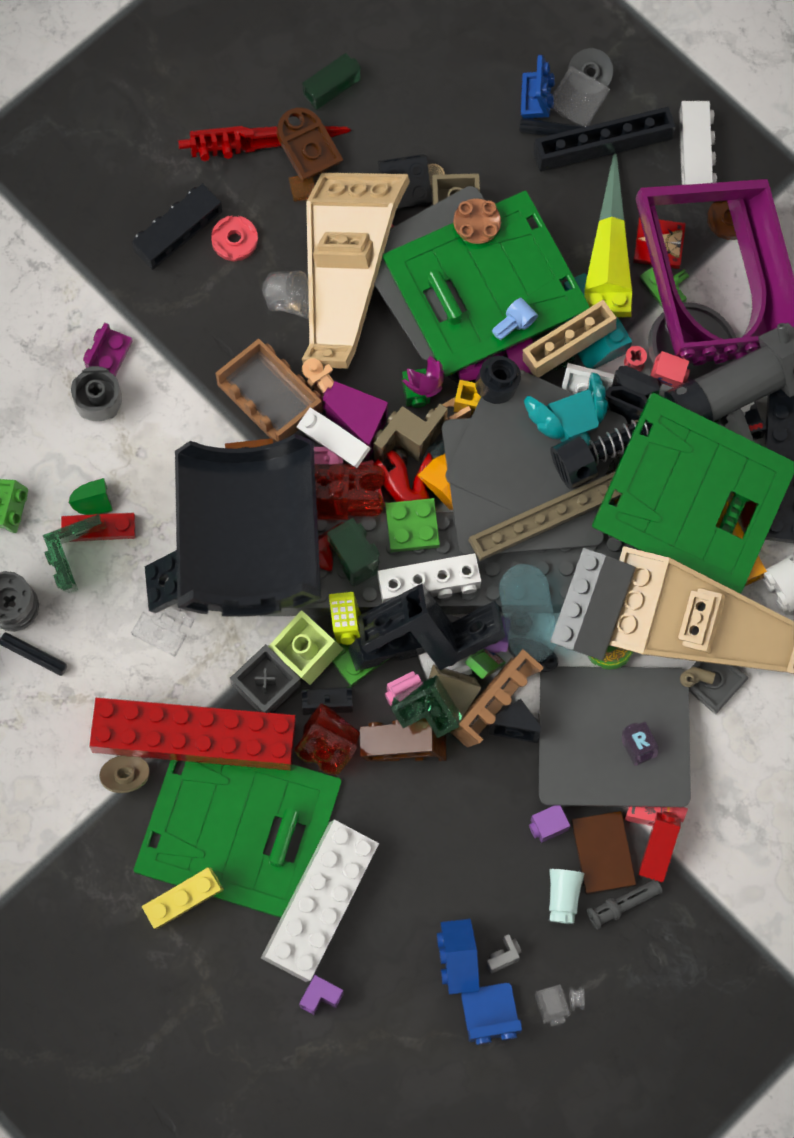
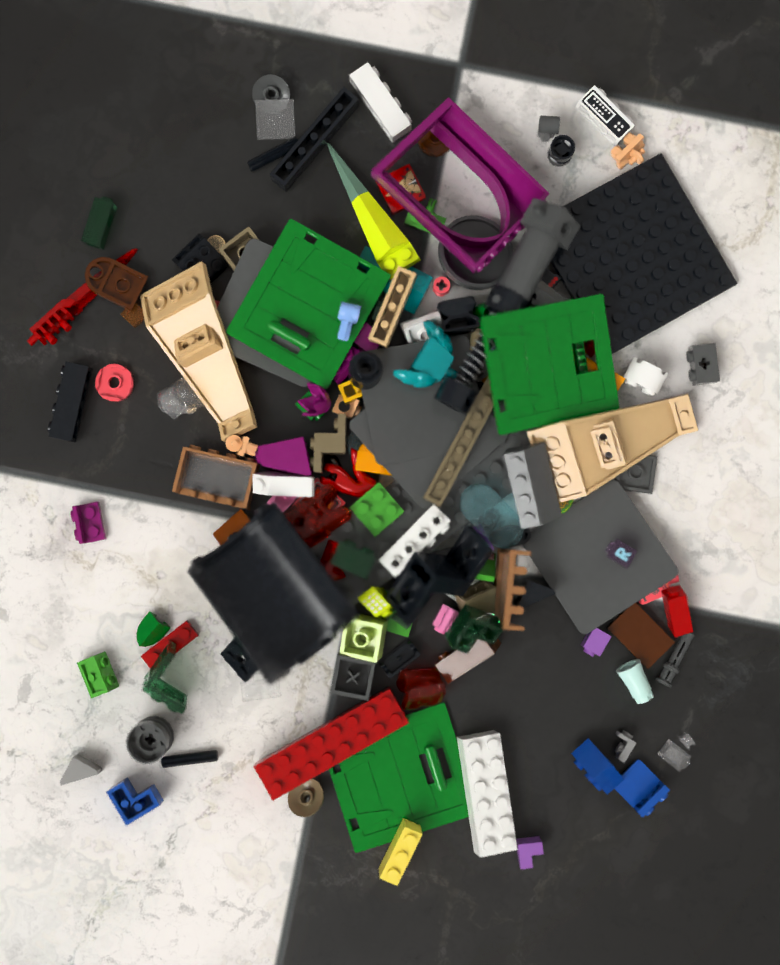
camera: 35 degrees left, 15 degrees up
dark grey brick [71,366,122,421] -> none
nougat dish [454,199,501,244] -> none
blue bracket [521,55,555,119] -> none
coral brick [650,351,690,388] -> none
dark tan arm [680,667,715,687] -> none

